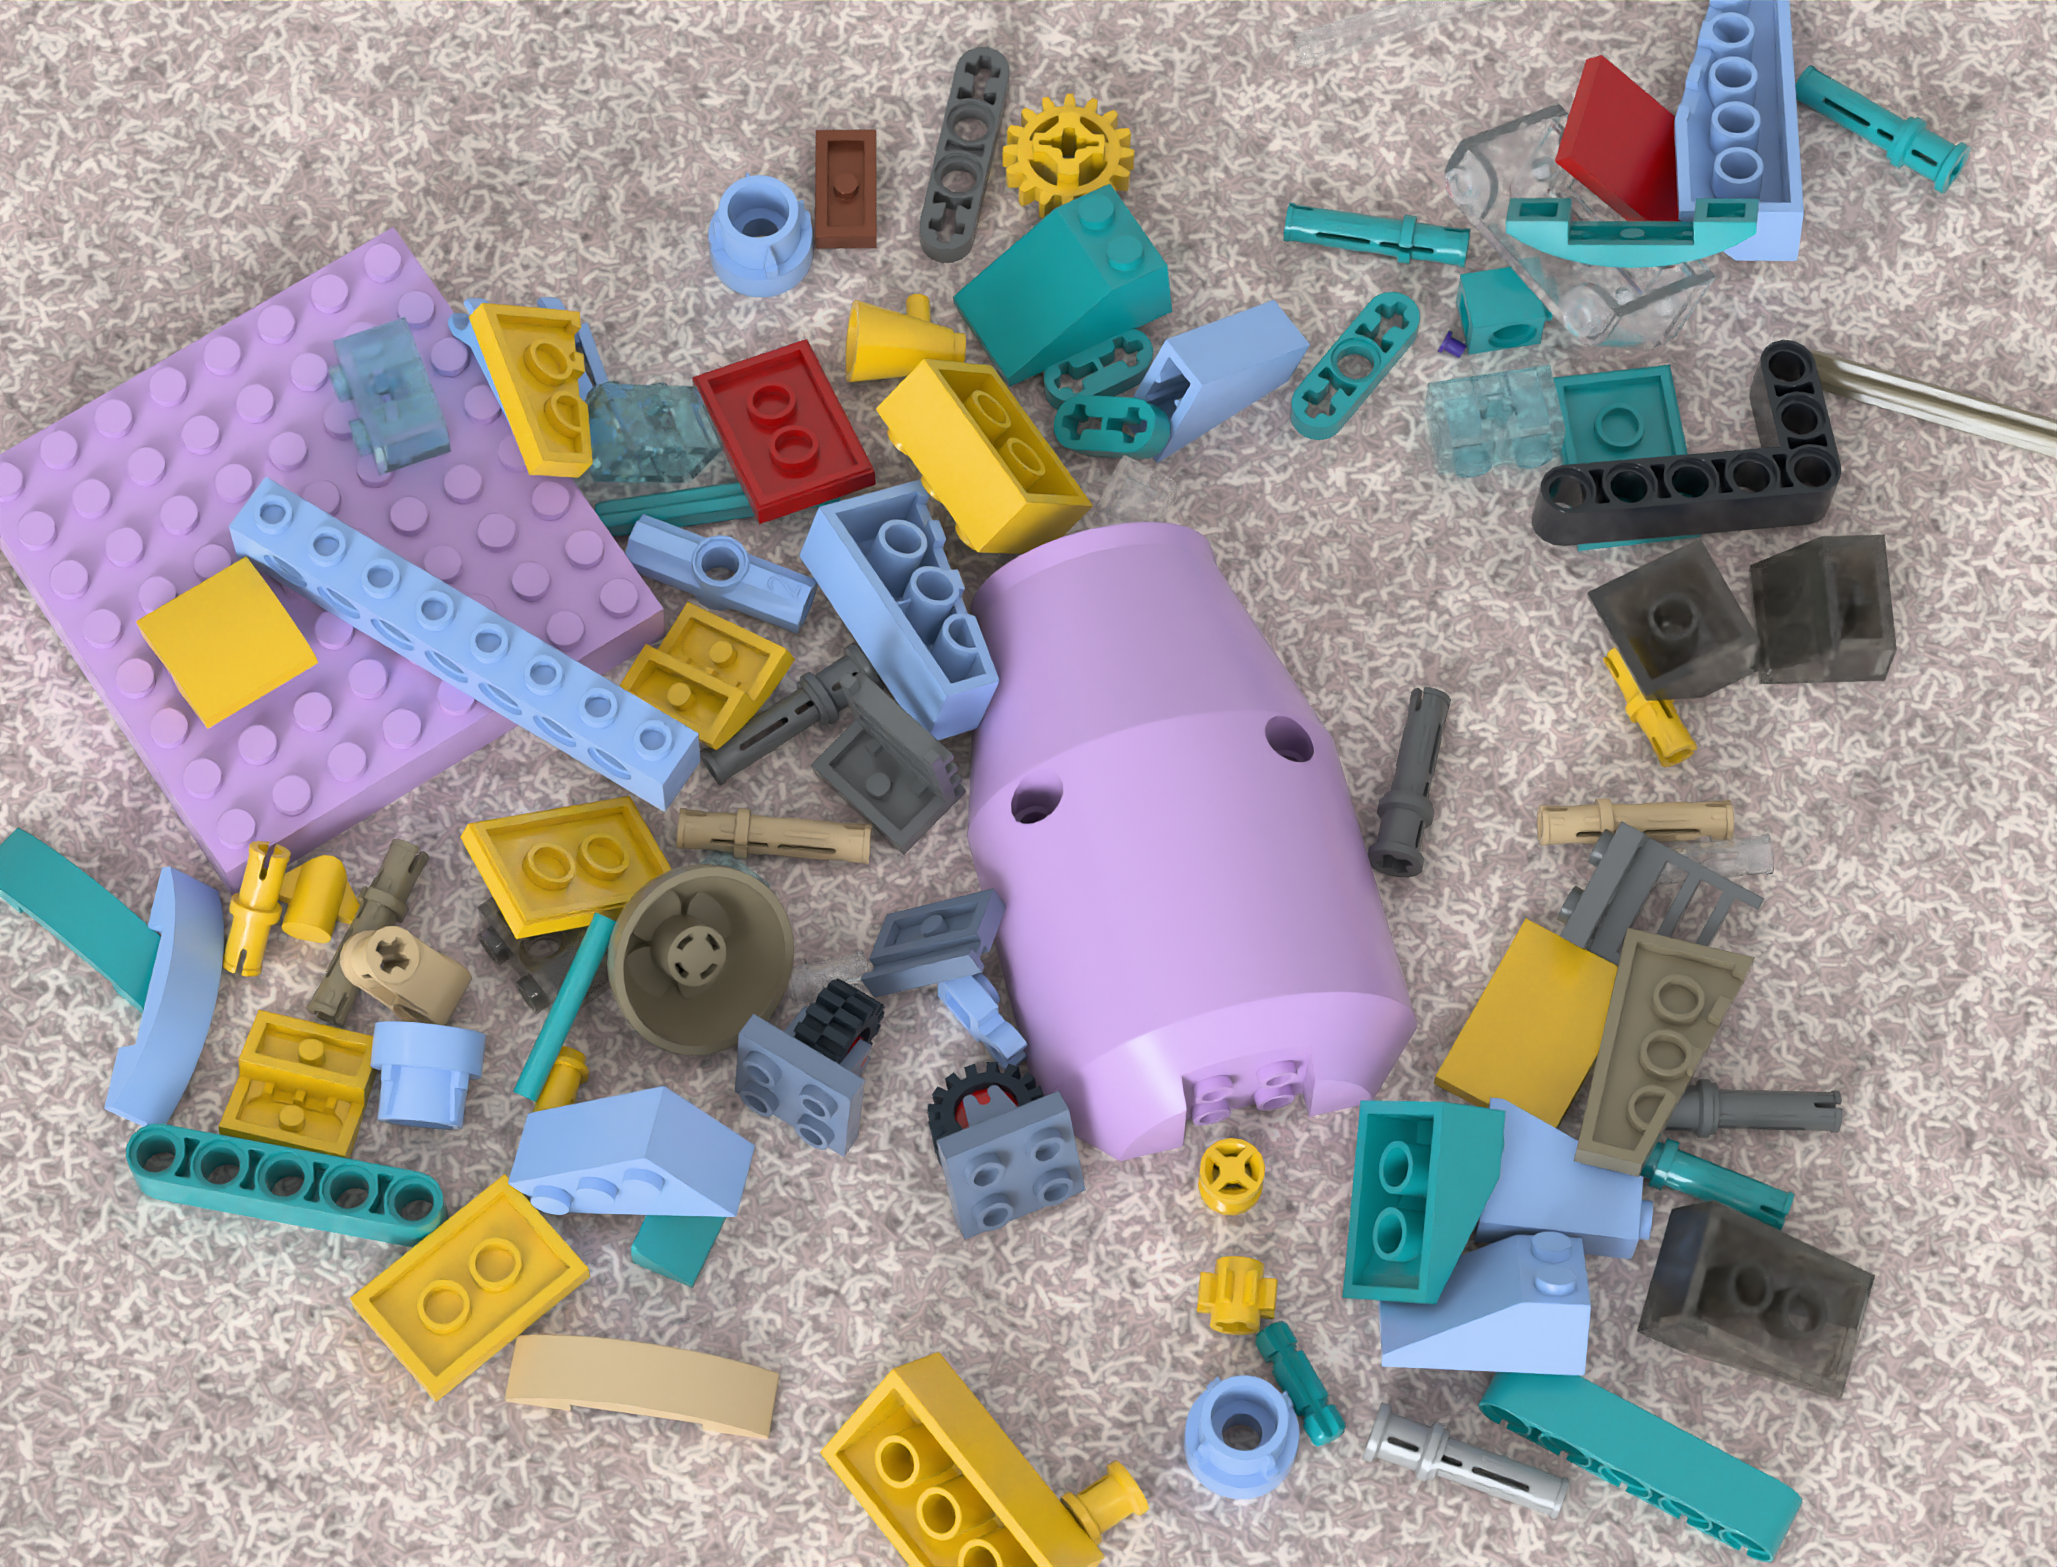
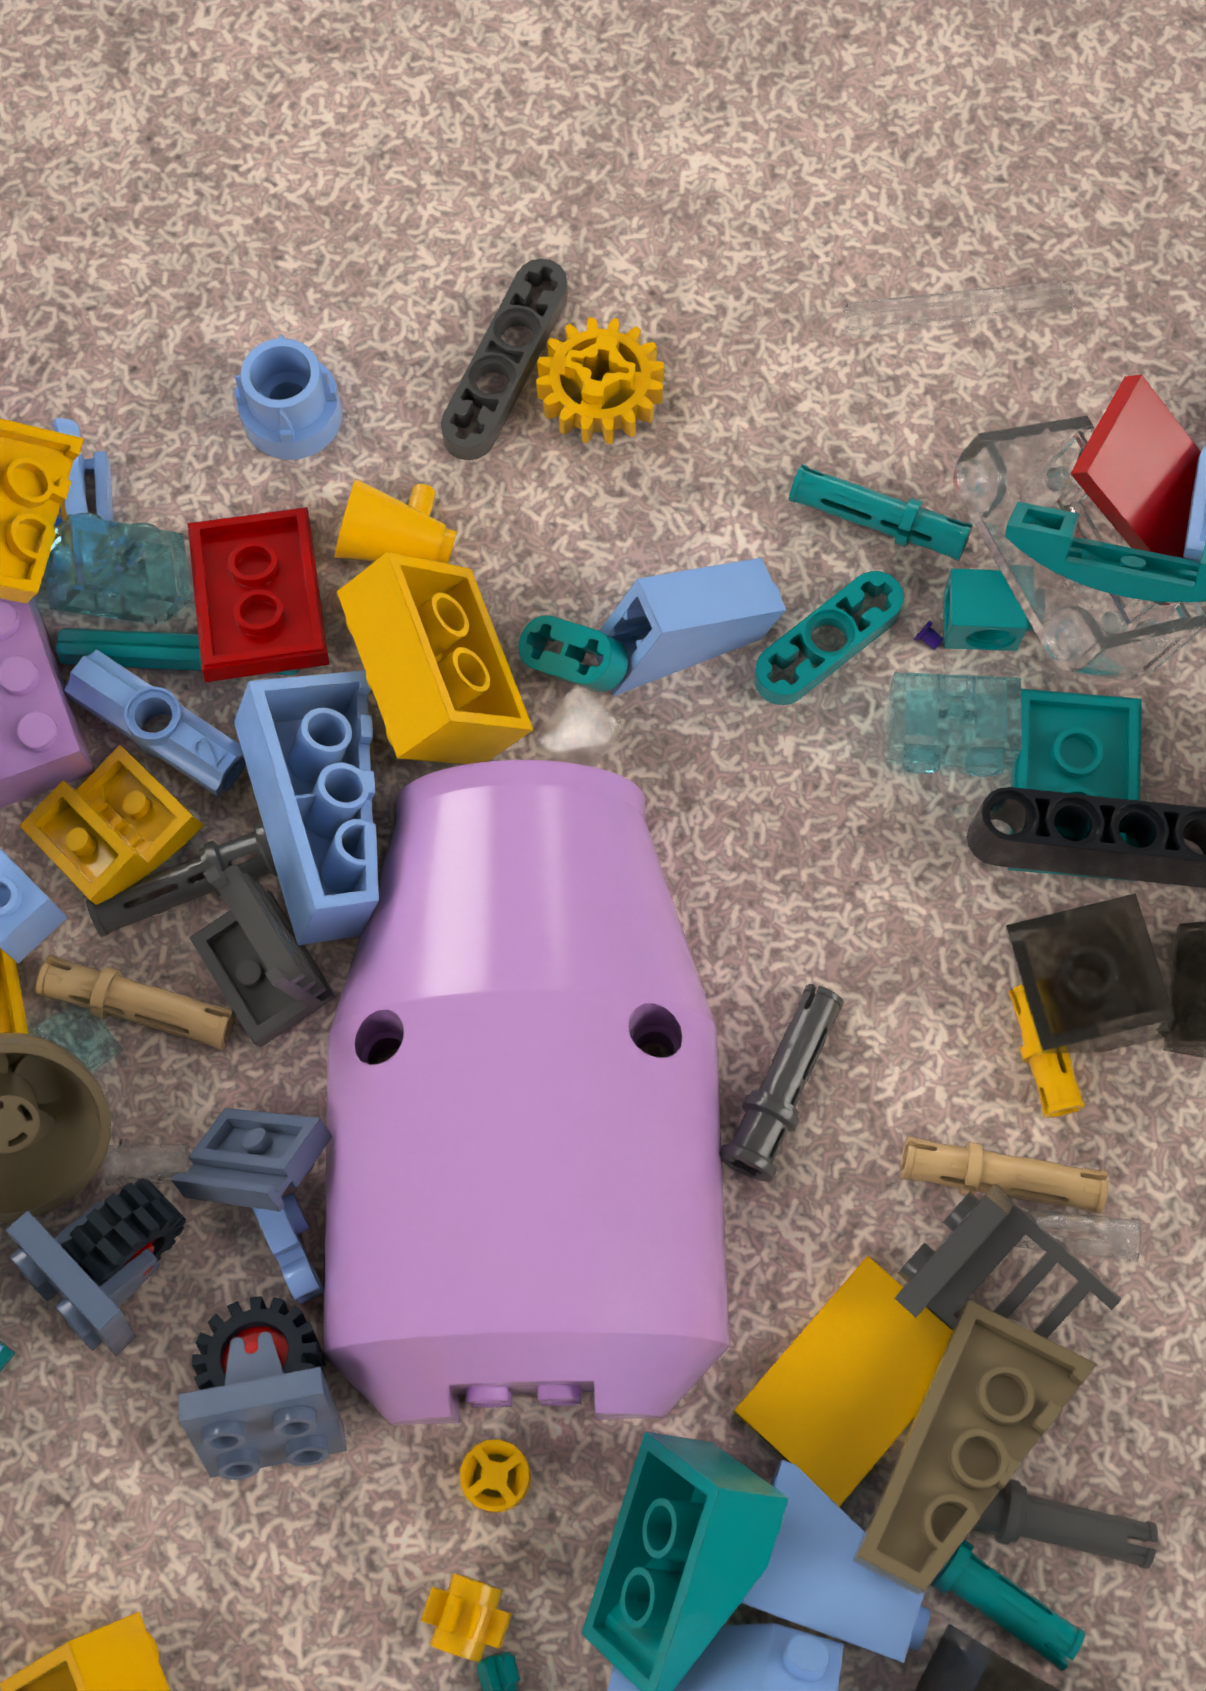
camera: 15 degrees right, 5 degrees up
copper plate [815,129,877,249] -> none
teal slope [953,184,1173,387] -> none
teal beam [1044,328,1153,410] -> none

